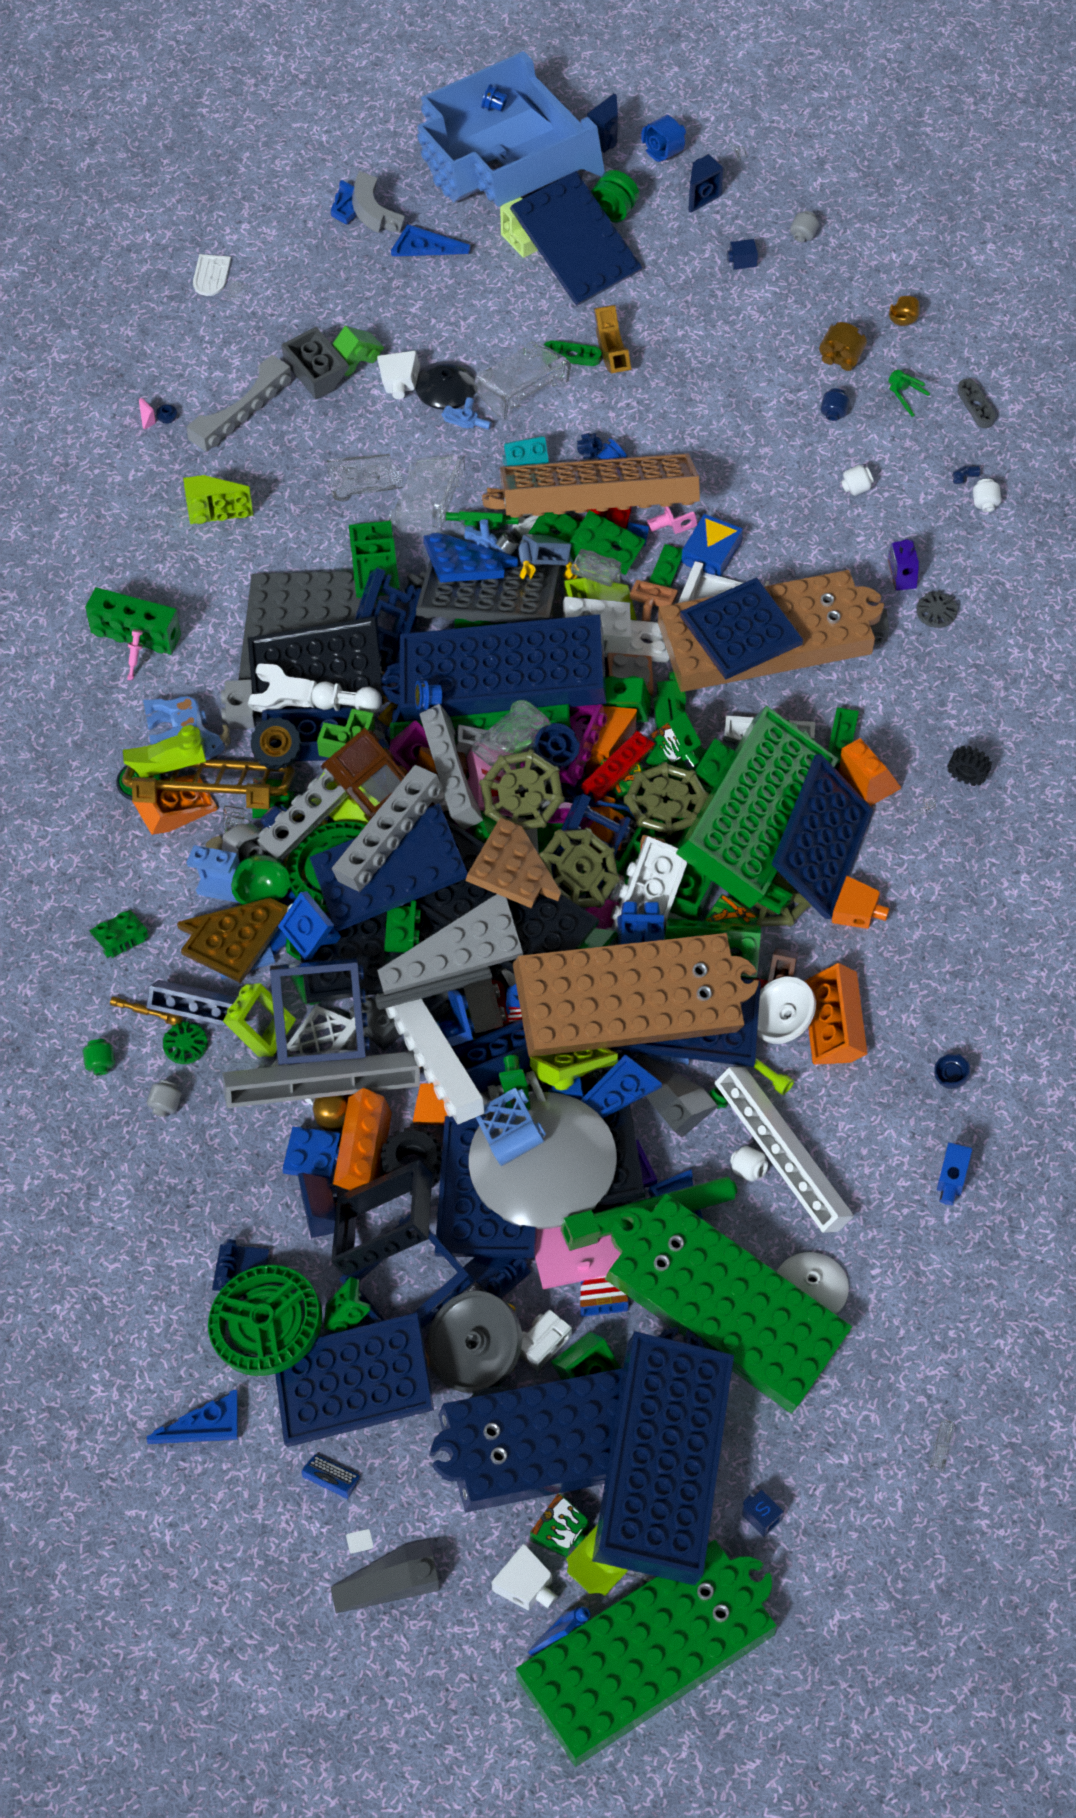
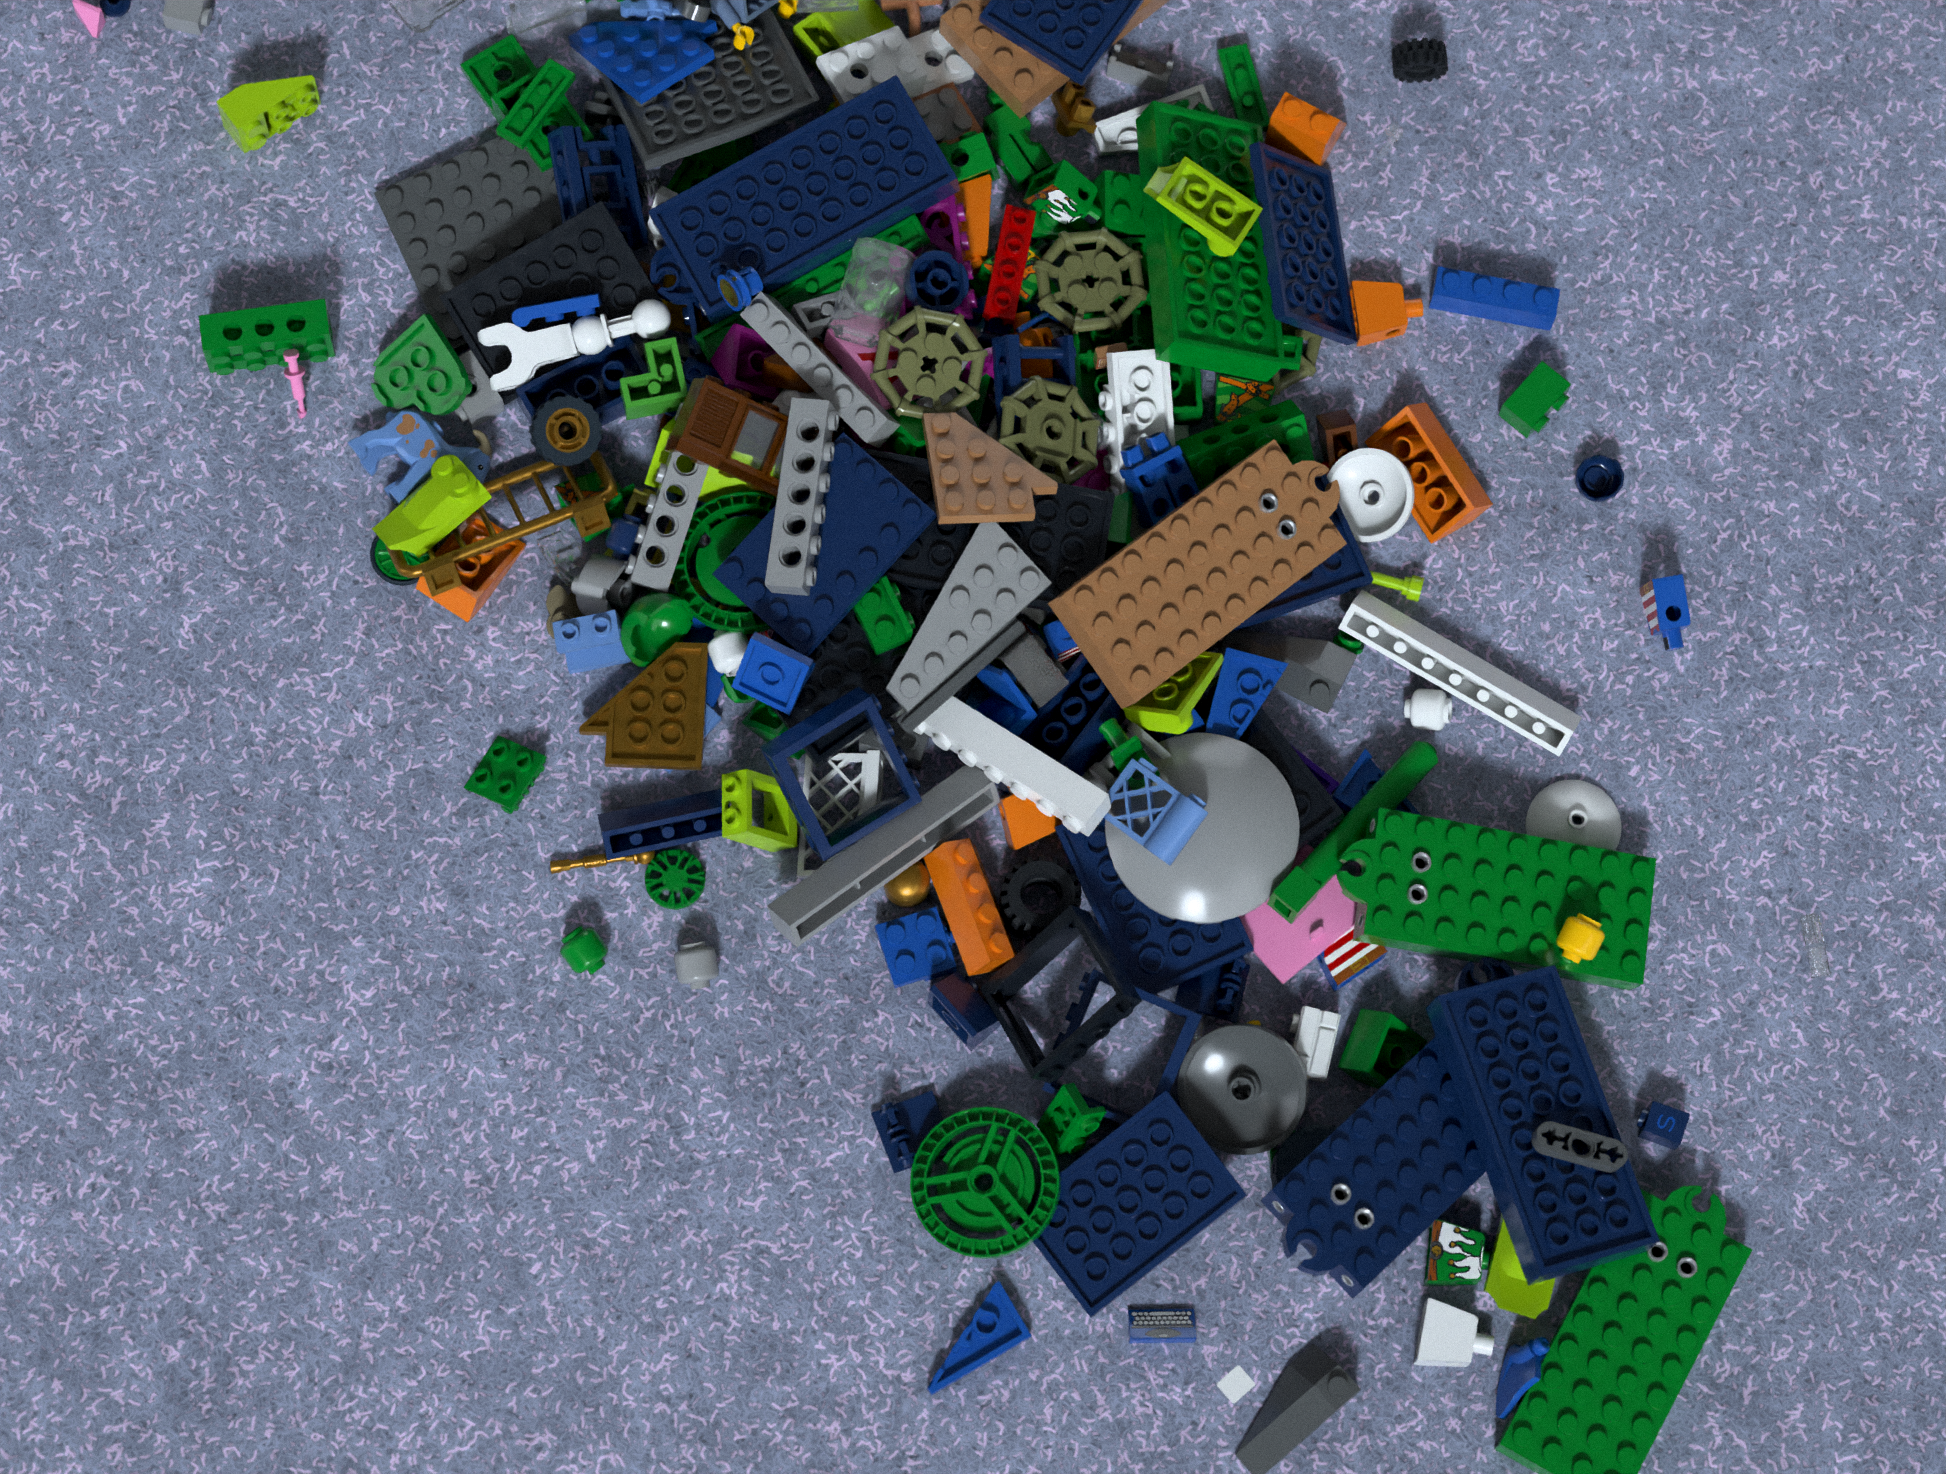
camera: 35 degrees left, 15 degrees up
none -> green plate [371,314,472,416]
none -> green plate [496,58,576,150]
none -> blue plate [512,293,602,327]
none -> pearl gold hips [1050,81,1097,136]
none -> light grey hinge [1106,43,1174,95]
none -> lime slope [1143,156,1263,257]
none -> blue brick [1429,266,1560,331]
none -> green brick [1499,361,1571,438]
none -> dark grey beam [1531,1121,1628,1173]
none -> yellow head [1556,913,1605,964]

